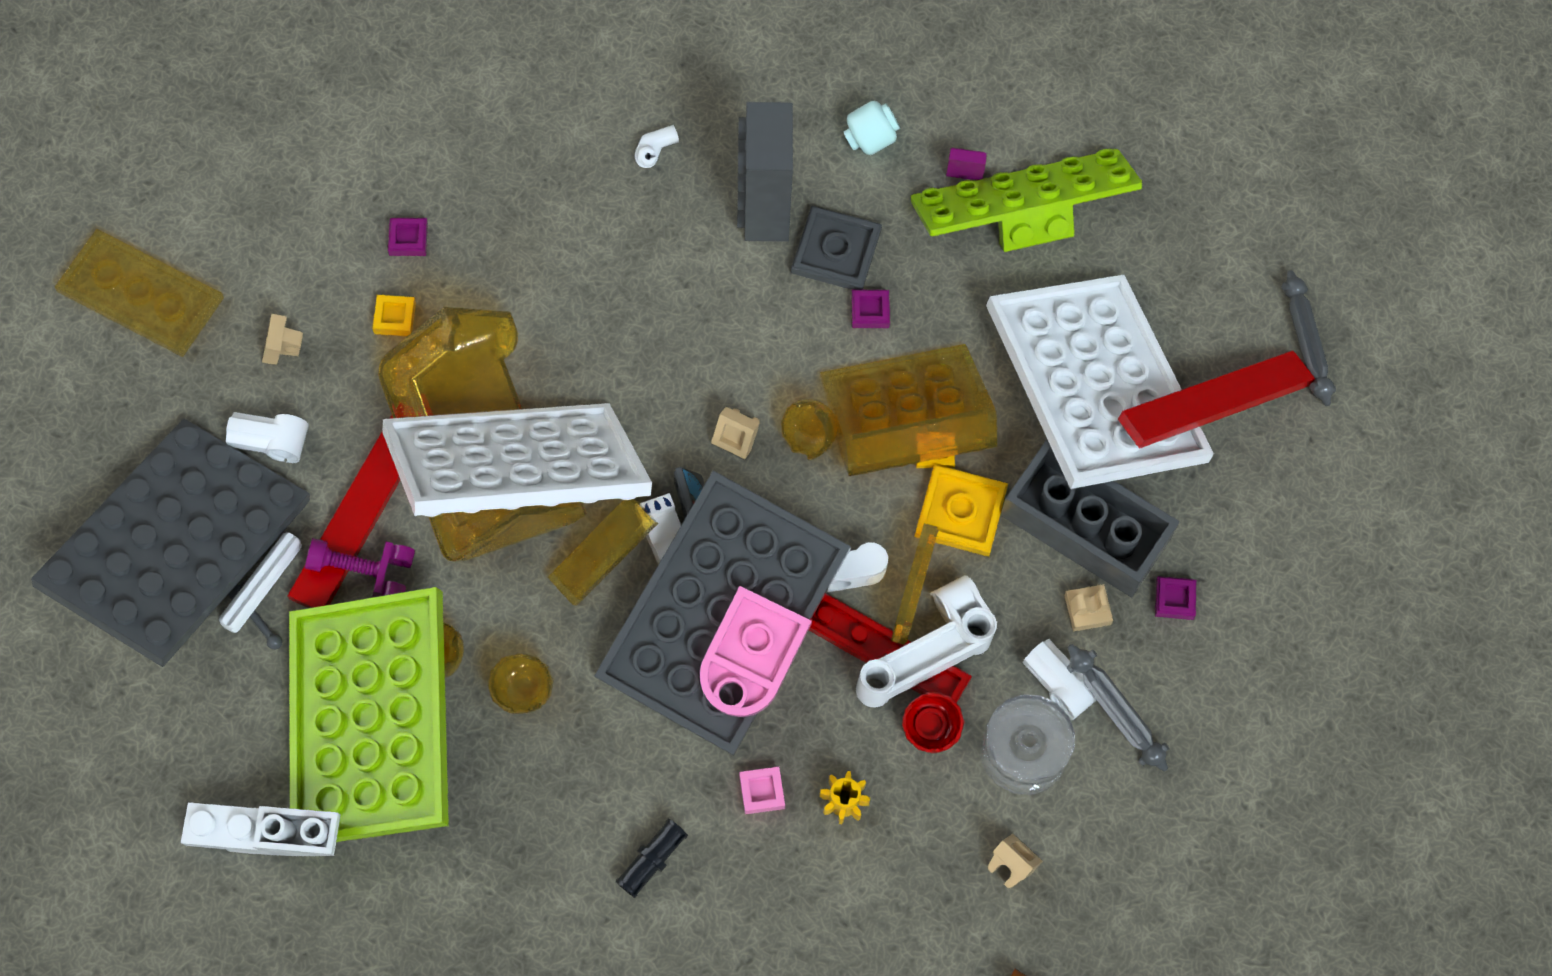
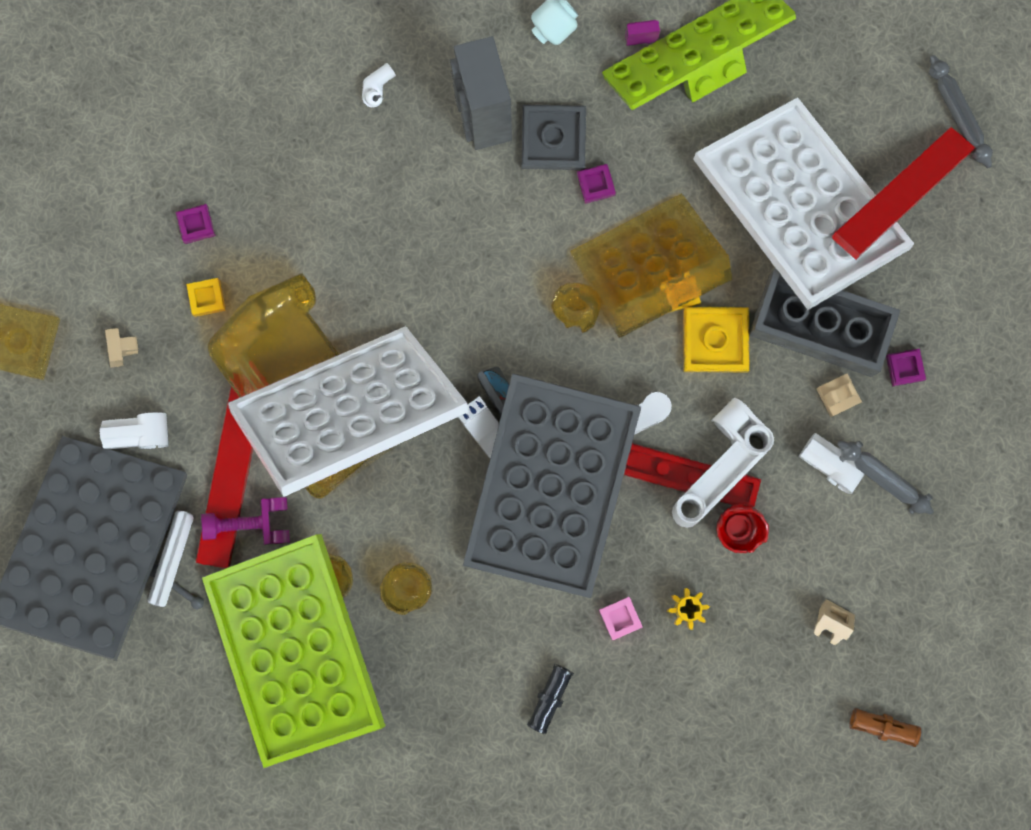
camera: 10 degrees left, 15 degrees up
white slope [181,803,341,856] -> none
clear yellow tile [547,498,659,606] -> none
bright pink tile [700,586,812,717] -> none
tan tile [711,407,760,459] -> none
clear yellow tile [891,523,938,644] -> none
clear wheel [981,694,1075,795] -> none

